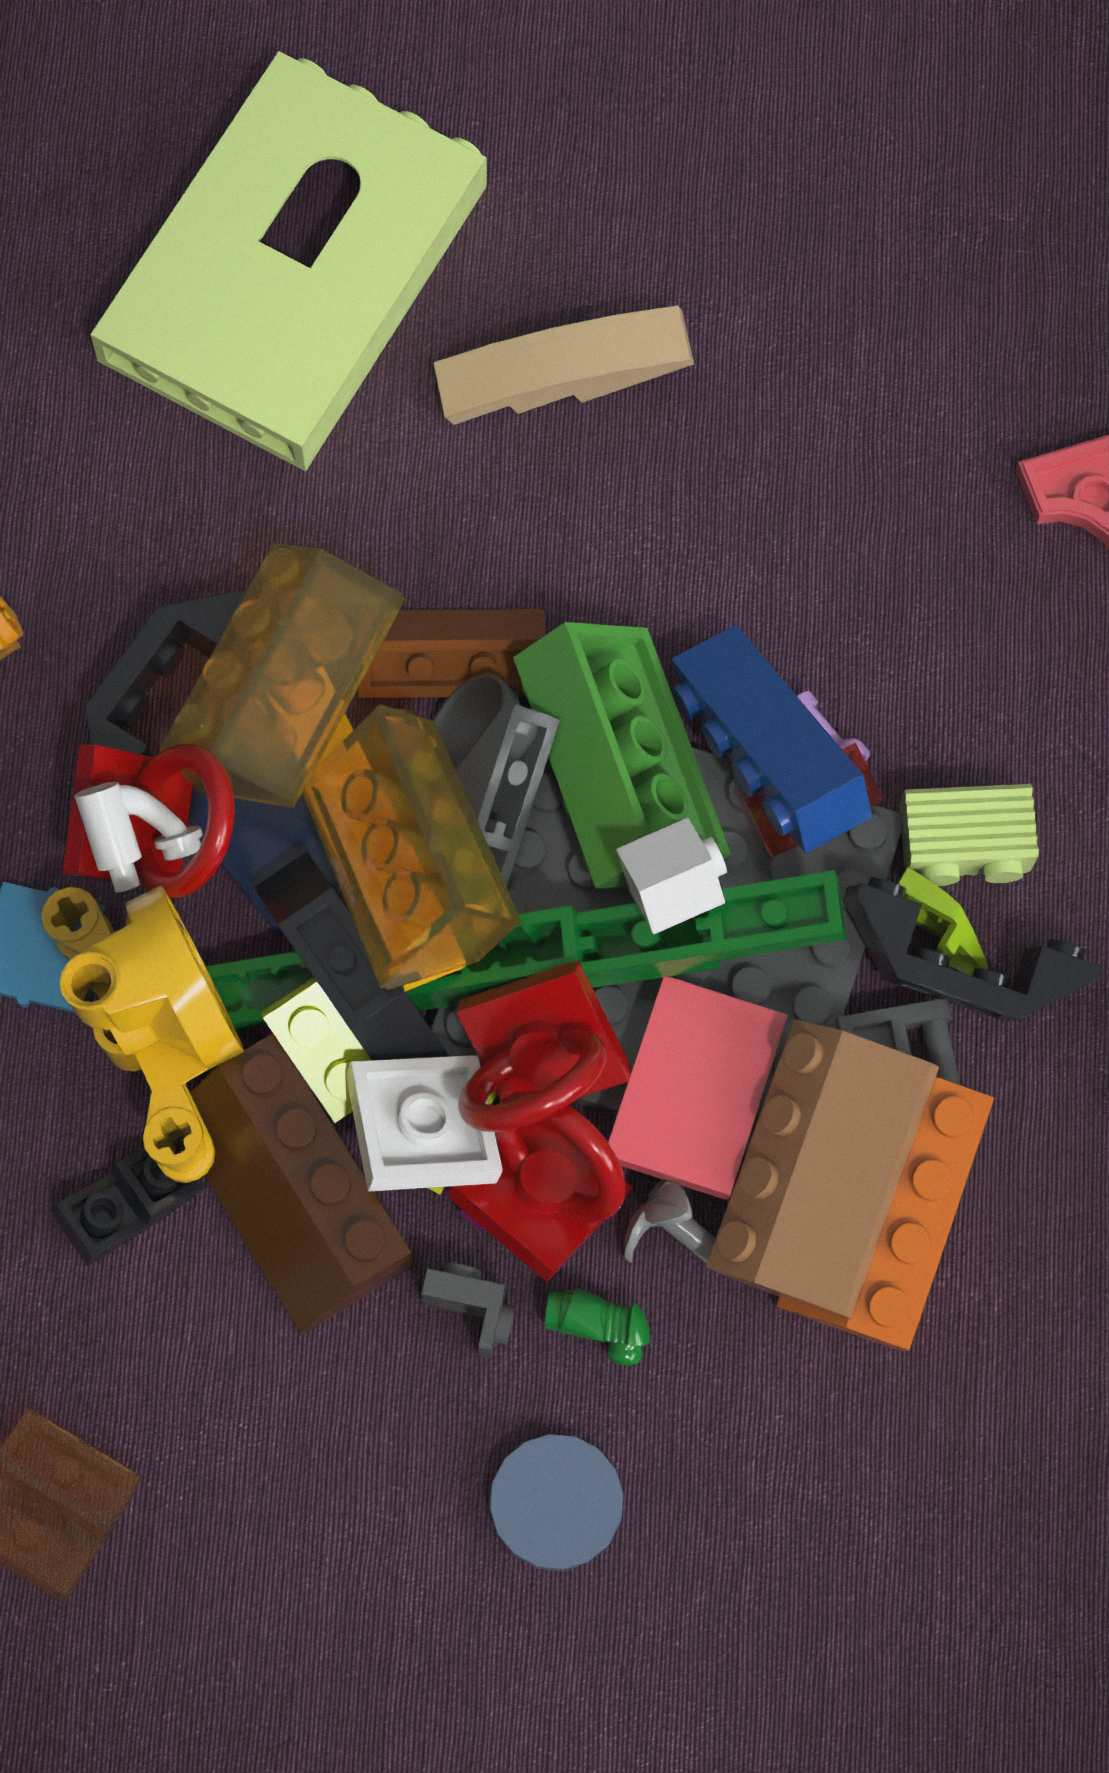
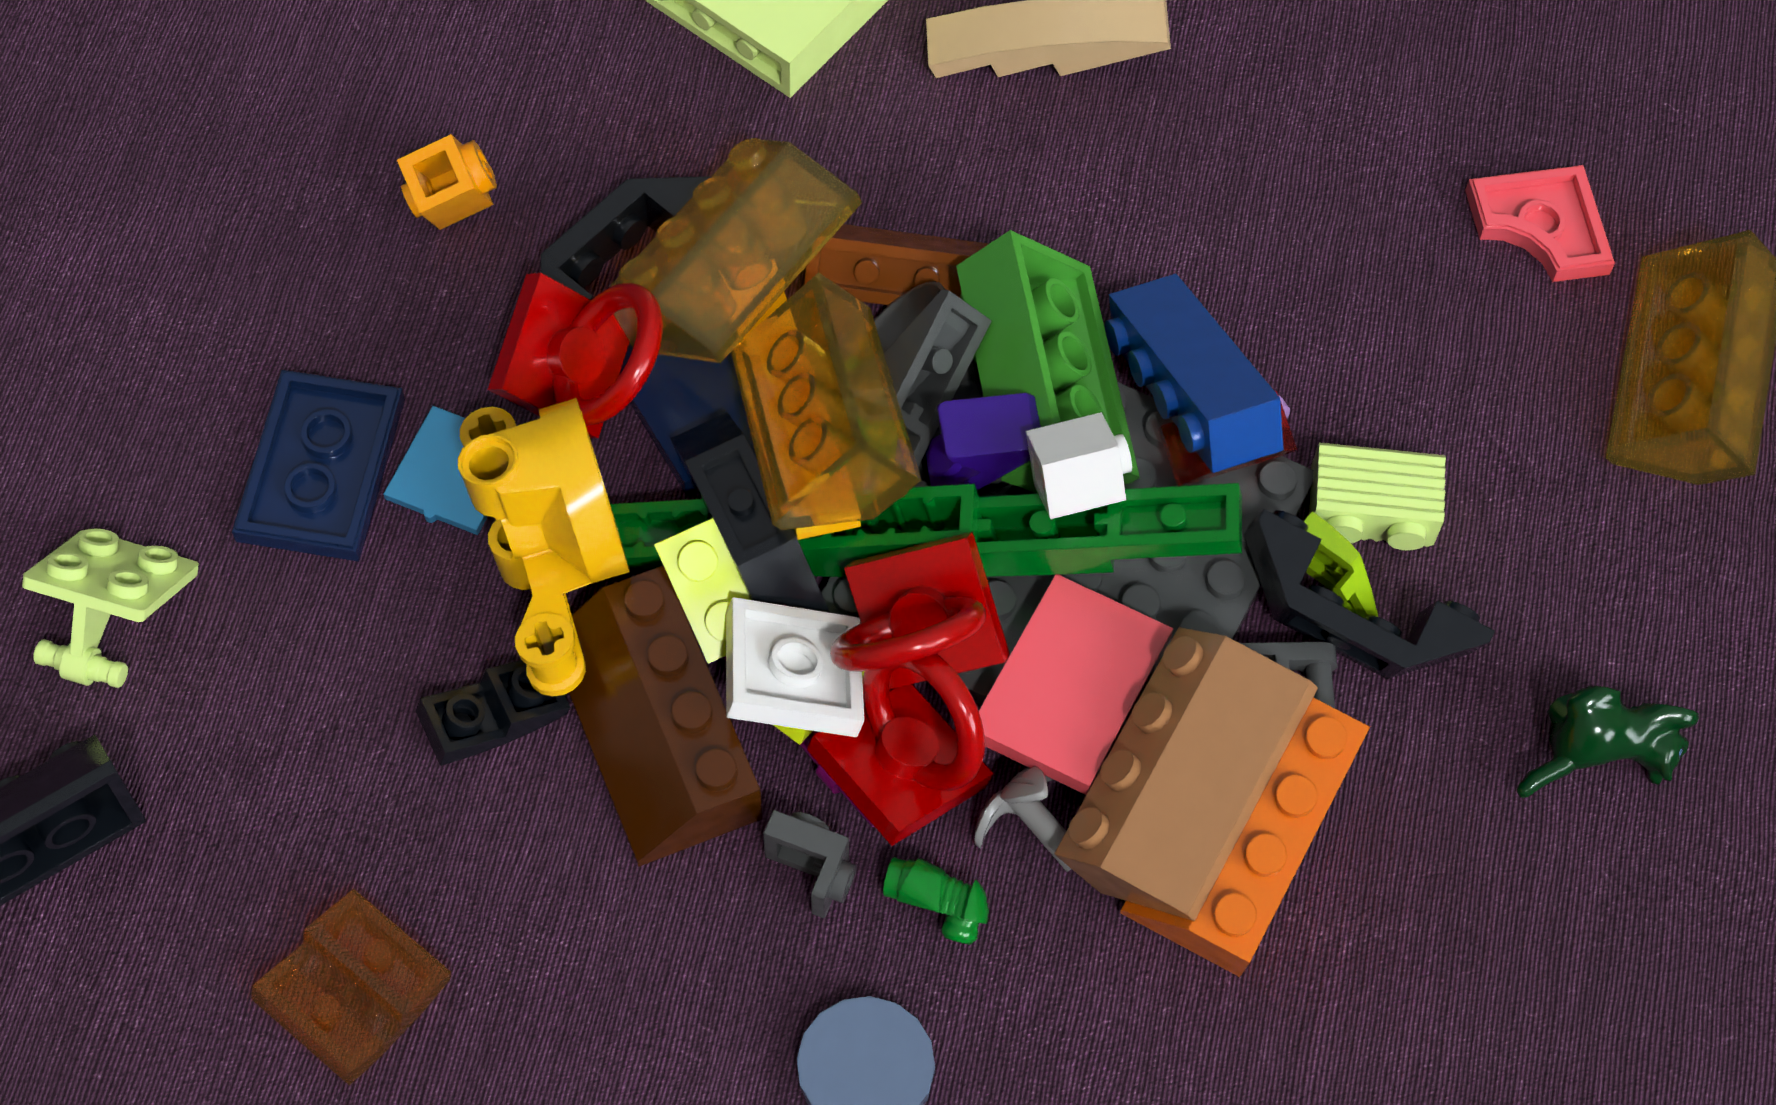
camera: 10 degrees right, 10 degrees down
white plant [74,782,203,892] -> none
none -> dark purple slope [925,393,1041,490]

